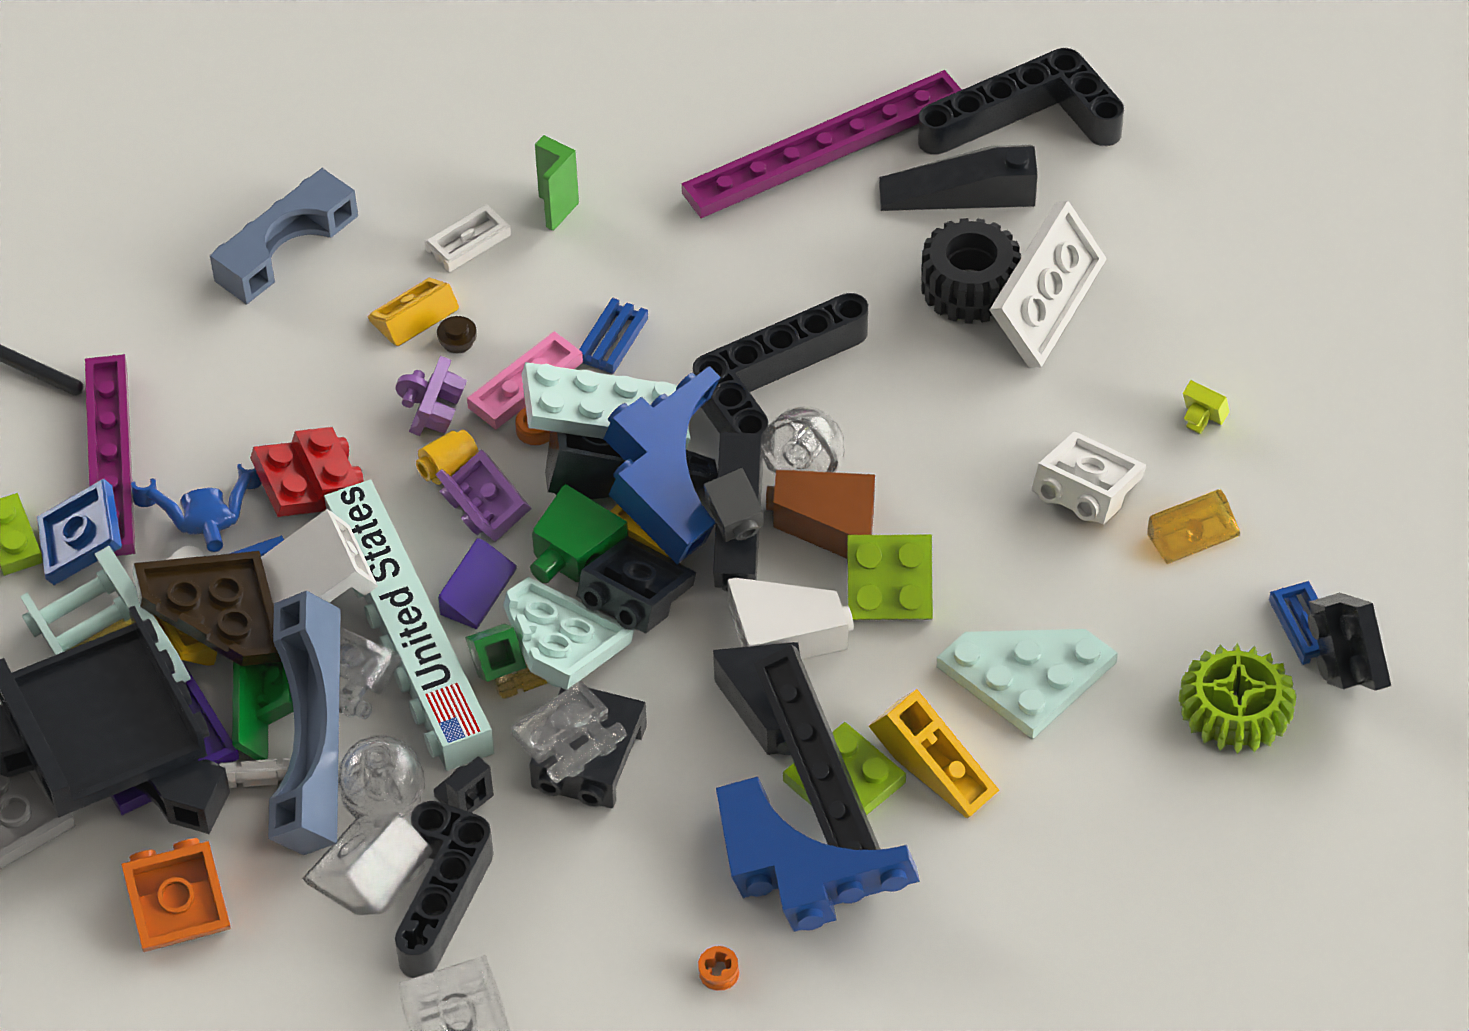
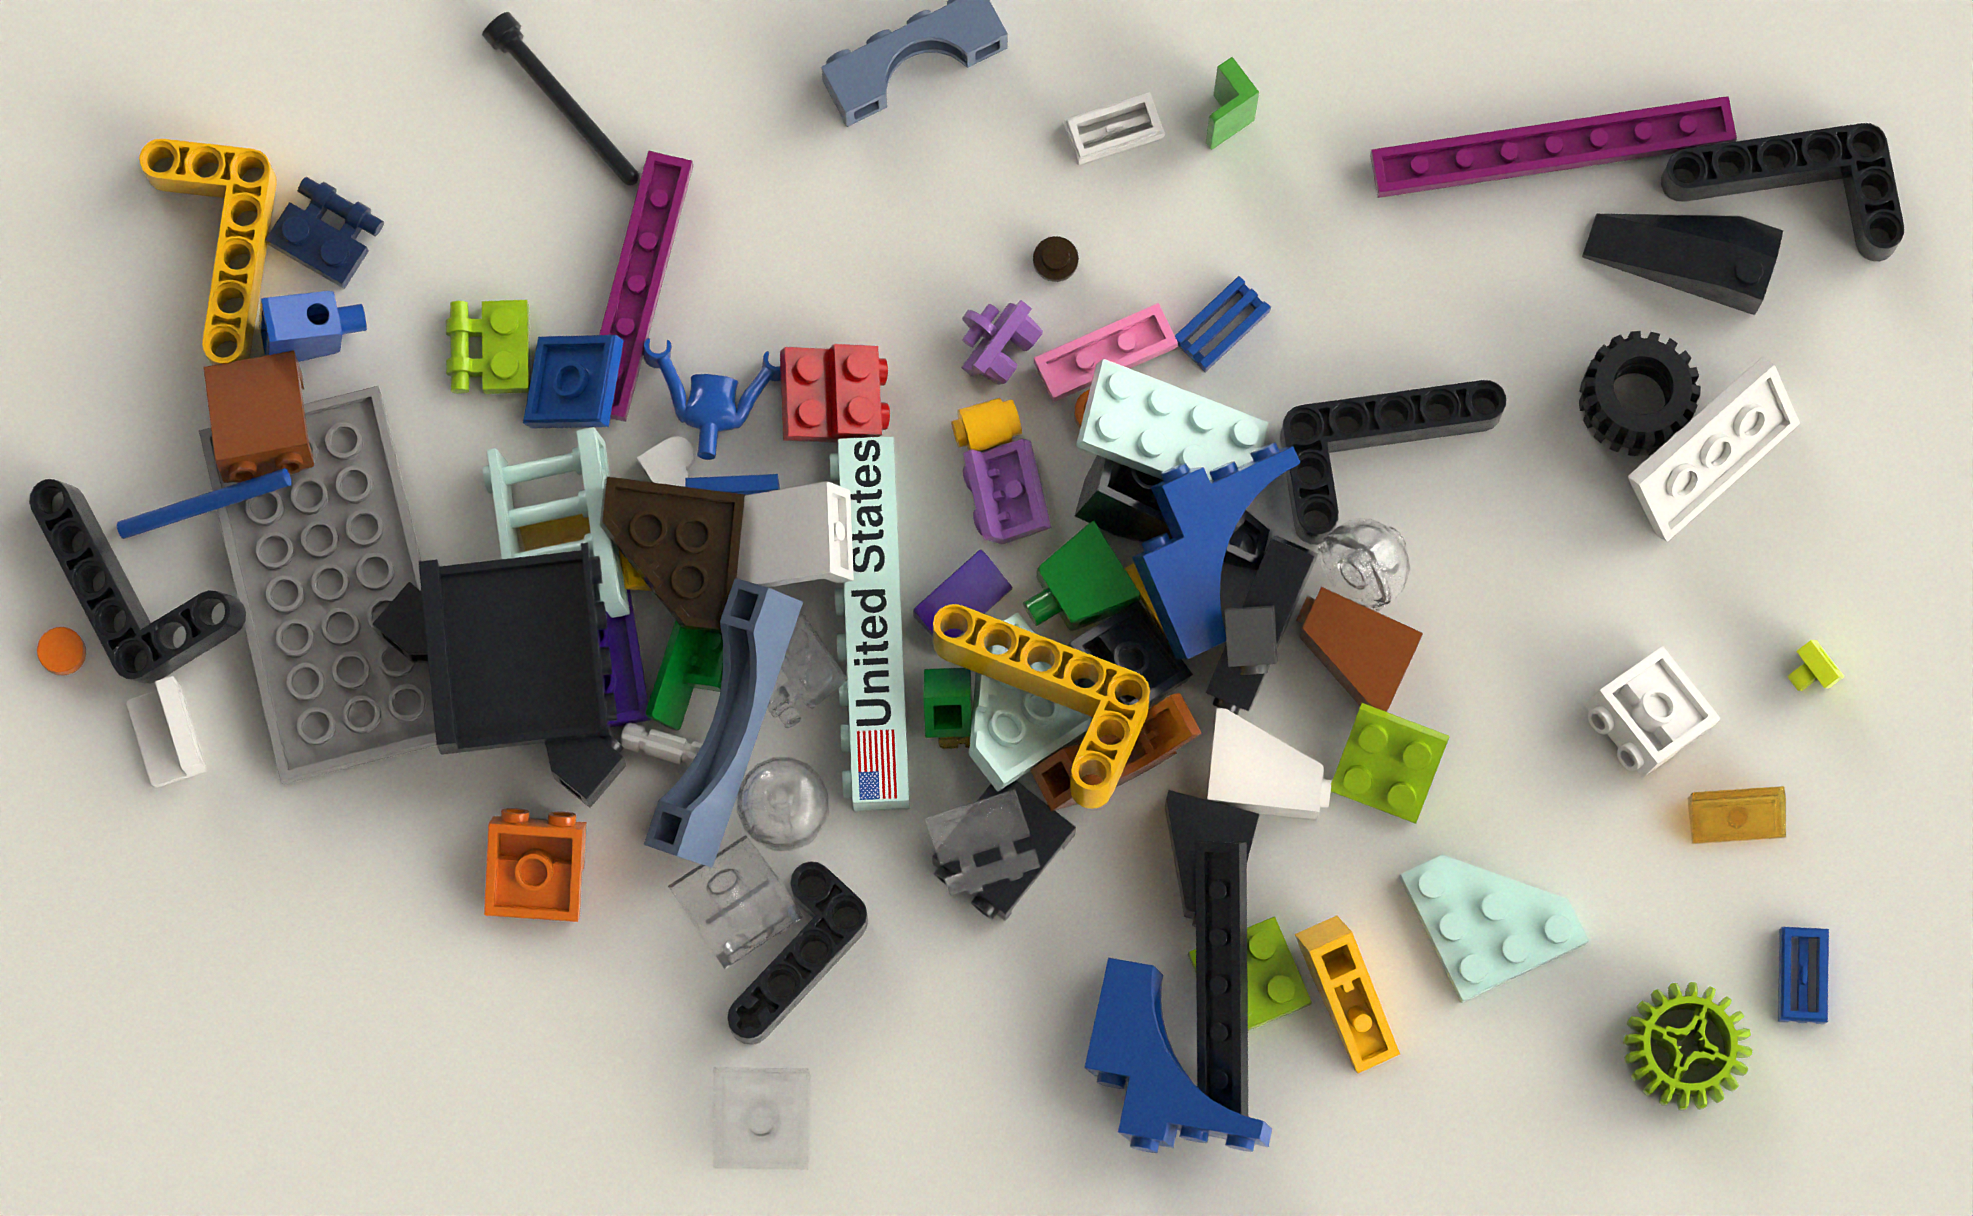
camera: 20 degrees right, 25 degrees up
yellow slope [368,277,459,346] -> none
black bracket [433,756,494,813] -> none
orange bush [698,946,739,991] -> none
black plate [1308,593,1392,691] -> none
none -> yellow beam [933,604,1150,809]
none -> dark orange arch [1030,693,1202,811]

